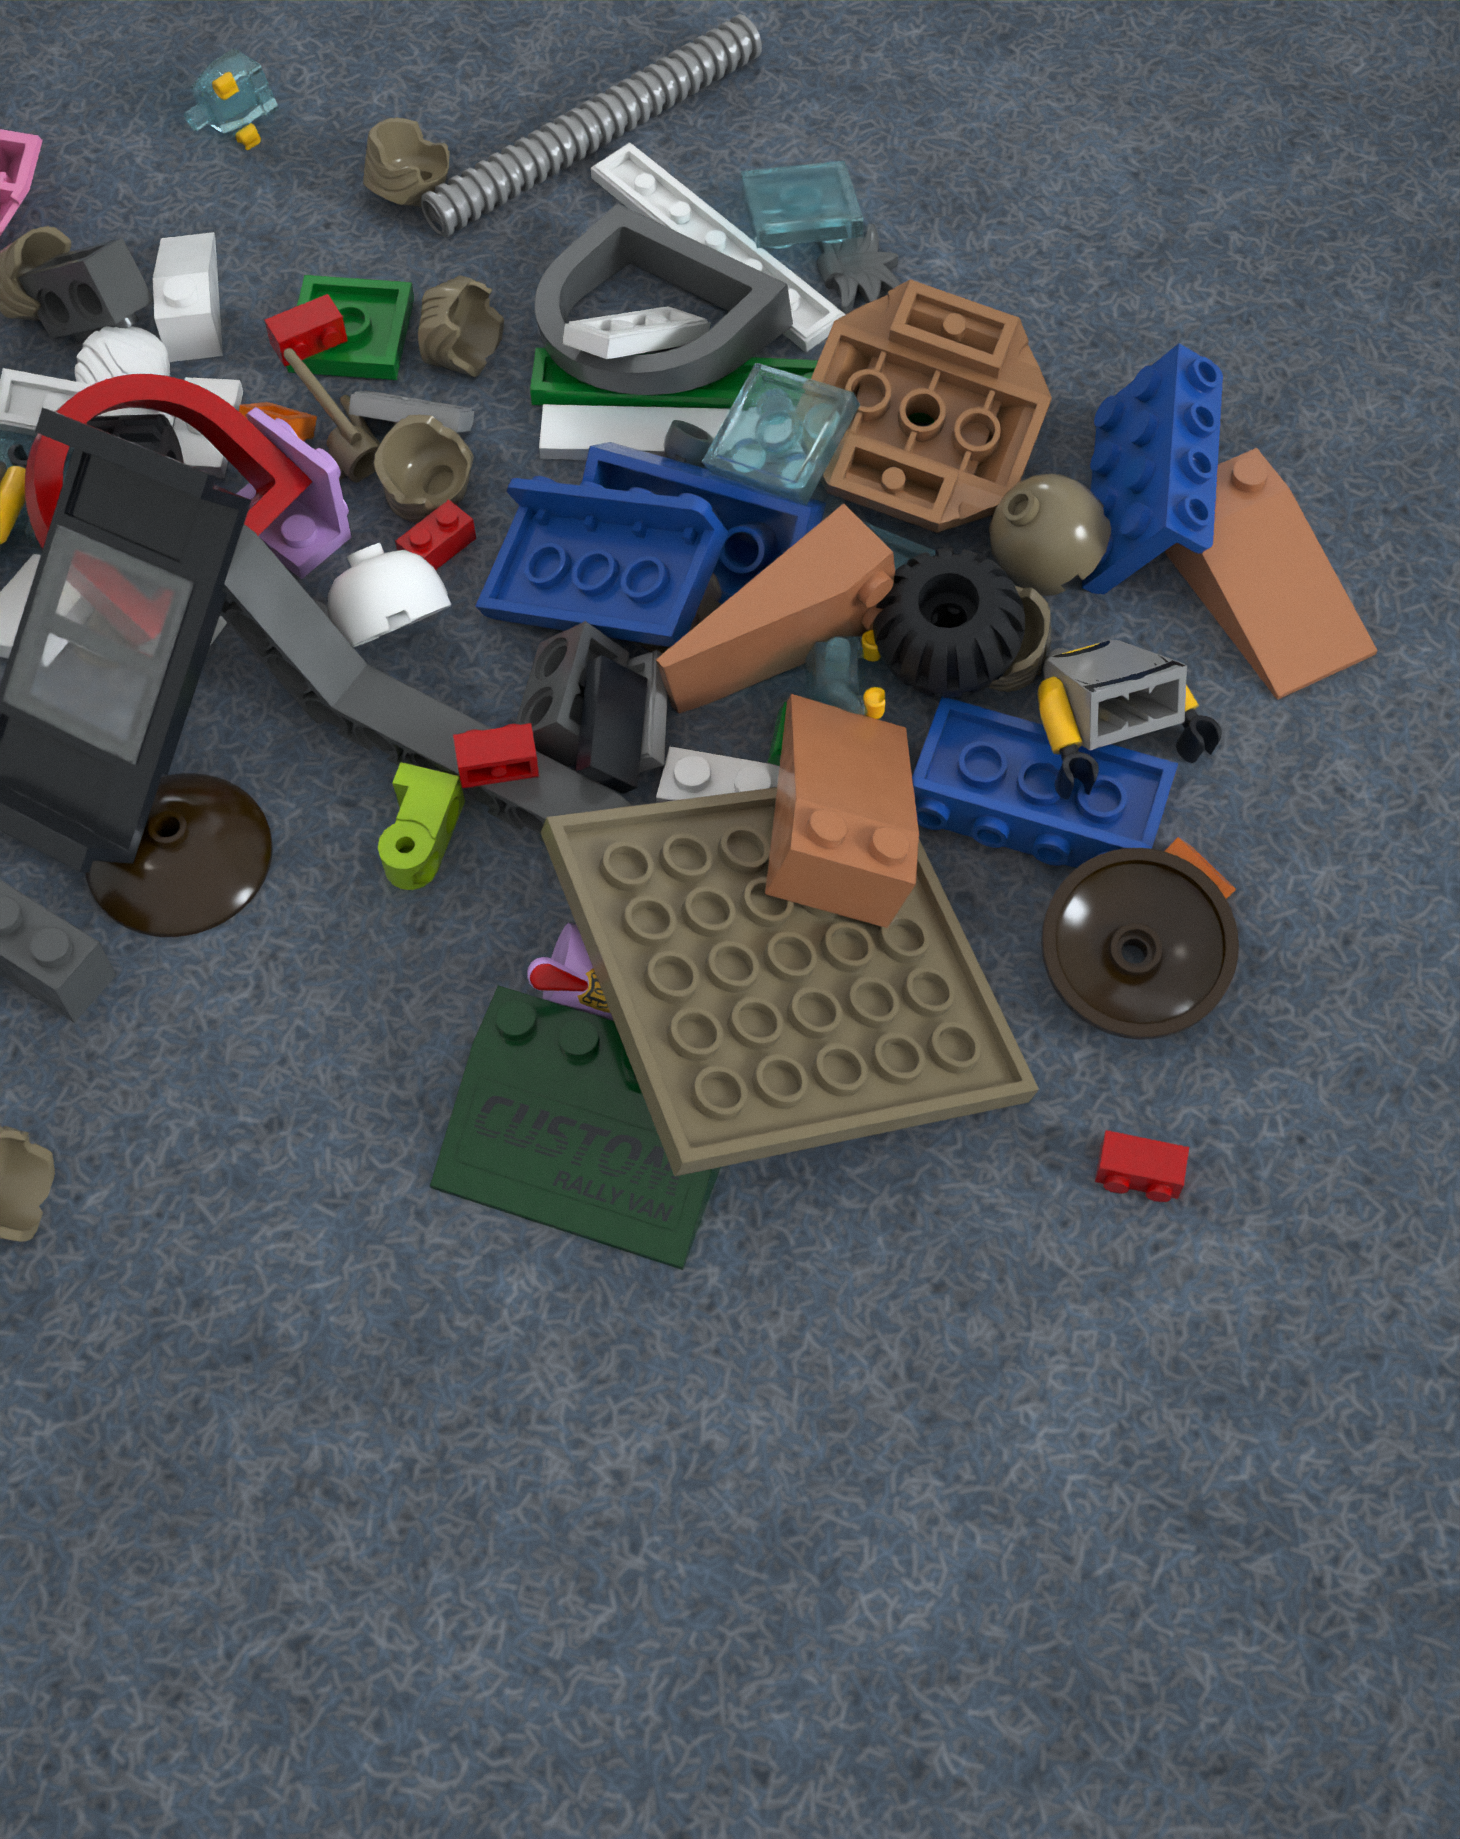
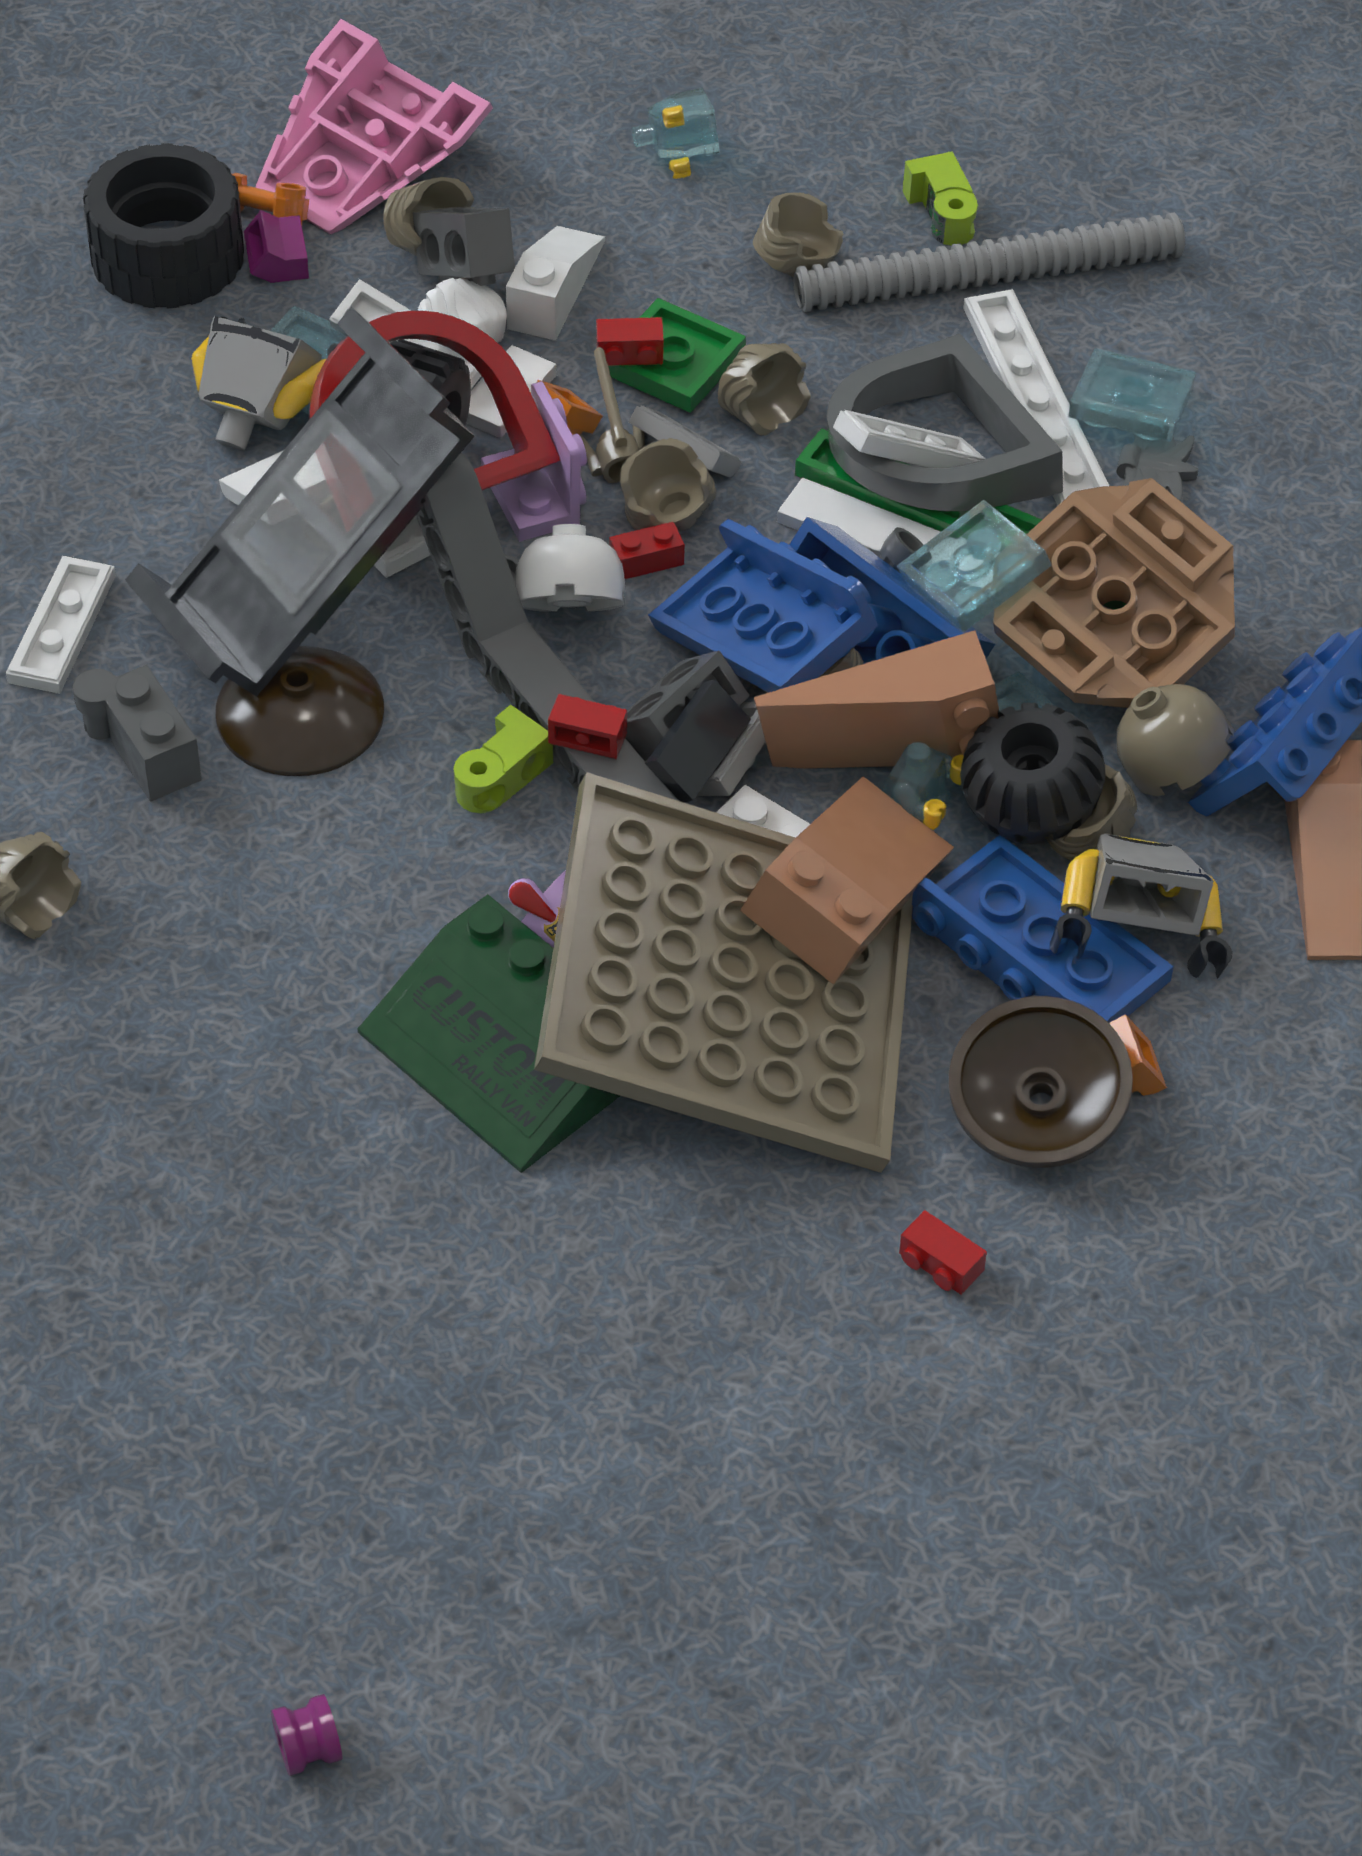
camera: 25 degrees right, 10 degrees down
none -> lime leg [903,151,978,246]

